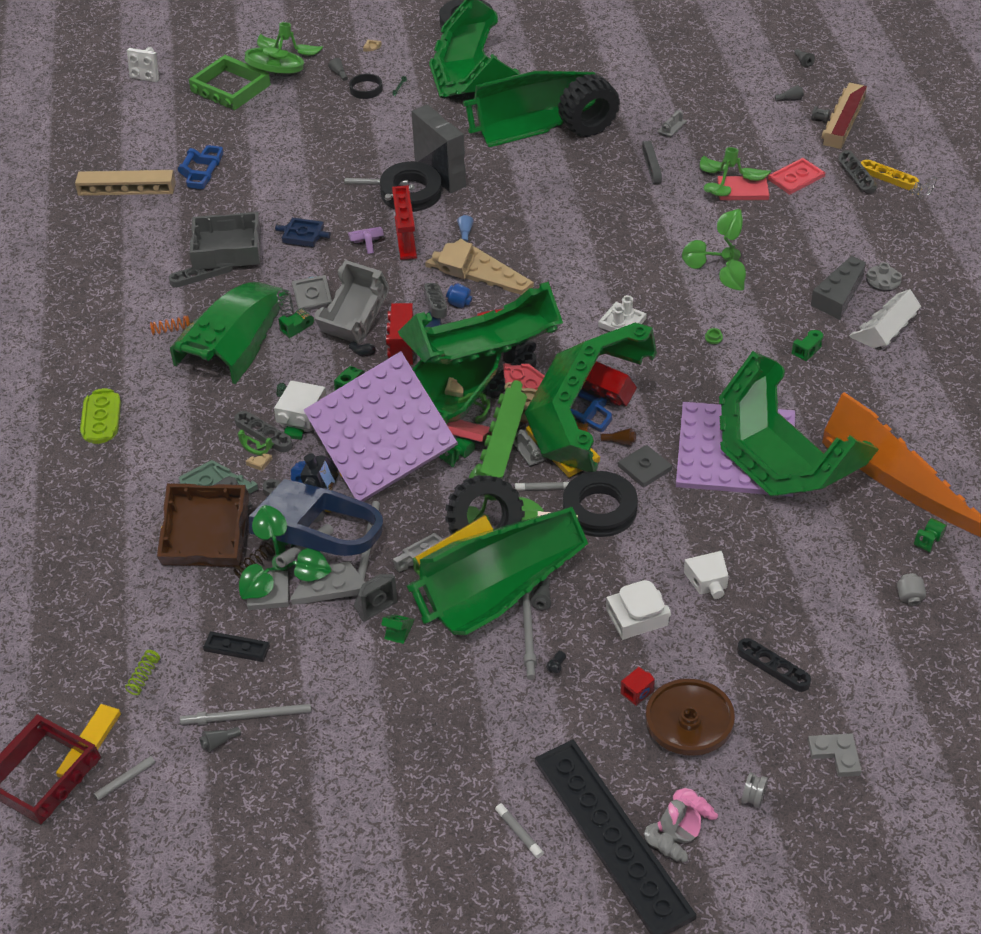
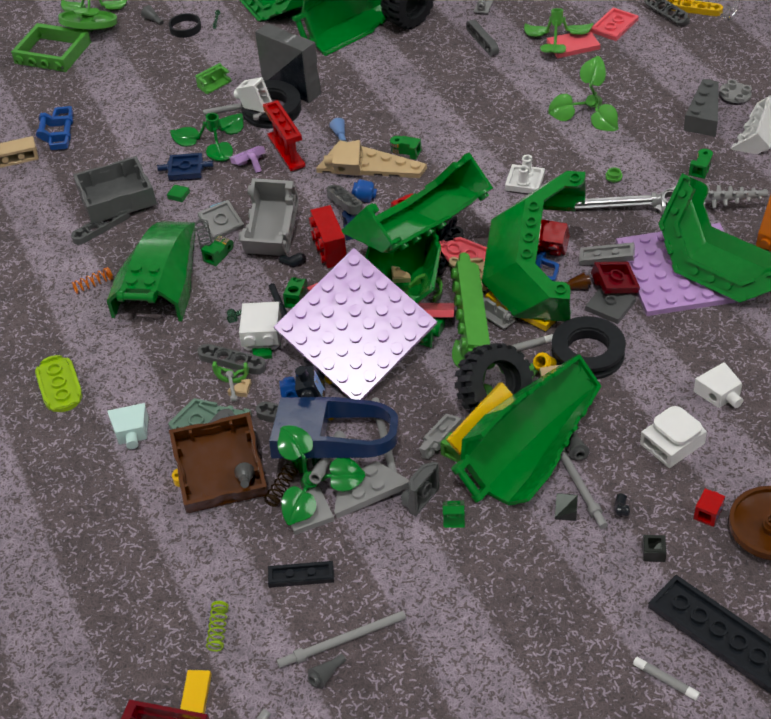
camera: 15 degrees left, 0 degrees up
none -> light aqua torso [108,403,148,449]
none -> green tile [167,185,190,202]
none -> green plant [170,113,243,161]
none -> bright green hinge [195,63,232,94]
none -> light grey hinge [226,370,238,402]
none -> white torso [234,77,272,112]
none -> dark grey cone [234,462,255,488]
none -> black bar [268,283,287,318]
none -> green leg [390,136,422,160]
none -> yellow cone [533,352,557,371]
none -> pearl dark grey slope [555,493,578,521]
none -> light grey piece [575,184,768,215]
none -> light grey plate [579,242,635,266]
none -> dark red plate [591,262,640,294]
none -> pearl dark grey slope [642,535,667,562]

